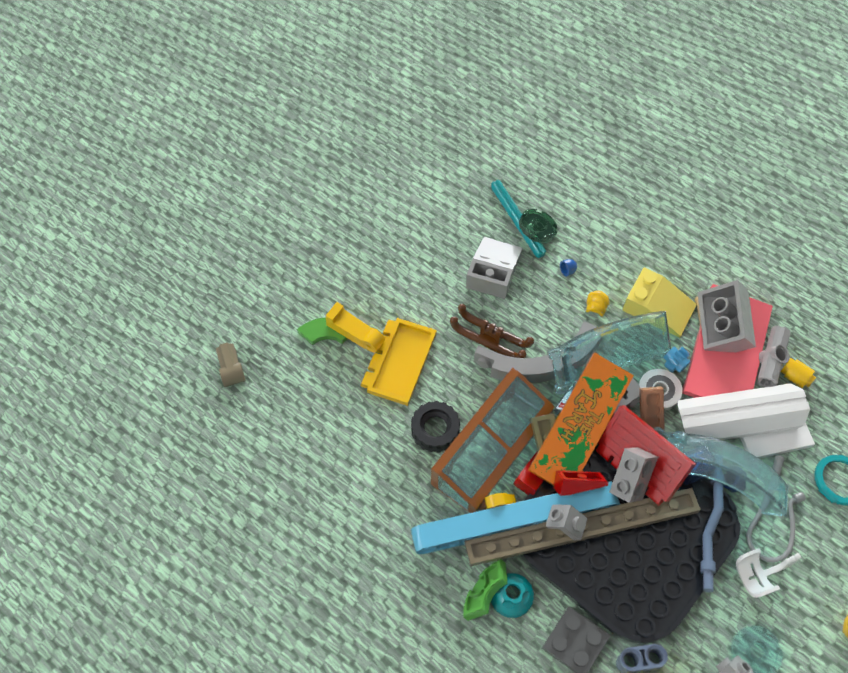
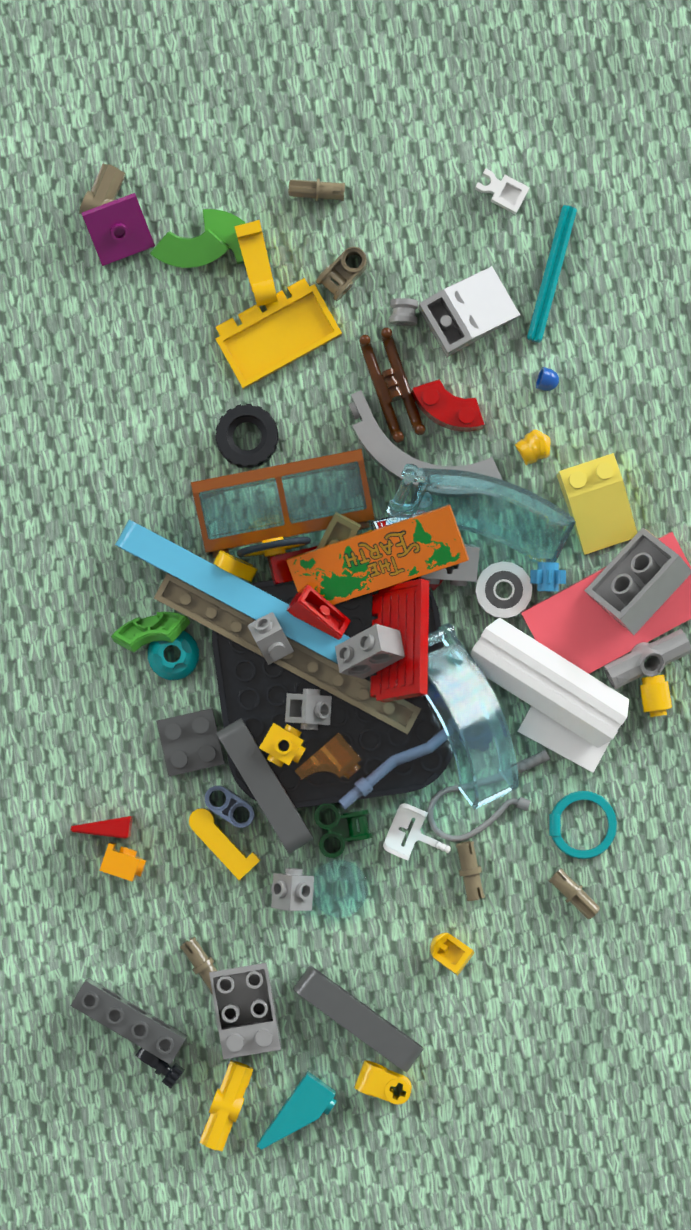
camera: 45 degrees right, 25 degrees up
clear green tile [519,209,558,243] -> none
nougat plate [639,386,665,432] -> none
none -> magenta plate [82,193,155,266]
none -> bright green tile [150,229,230,268]
none -> dark grey beam [216,718,314,854]
none -> black wheel [237,537,311,557]
none -> yellow brick [259,723,306,768]
none -> light grey brick [285,689,332,730]
none -> dark tan axle [288,179,345,201]
none -> clear orange arch [295,733,361,780]
none -> dark green piece [314,804,373,858]
none -> dark tan piece [316,247,367,301]
none -> light grey wheel [389,298,418,326]
none -> red brick [412,379,485,432]
none -> dark tan pin [456,841,485,901]
none -> white plate [475,168,530,215]

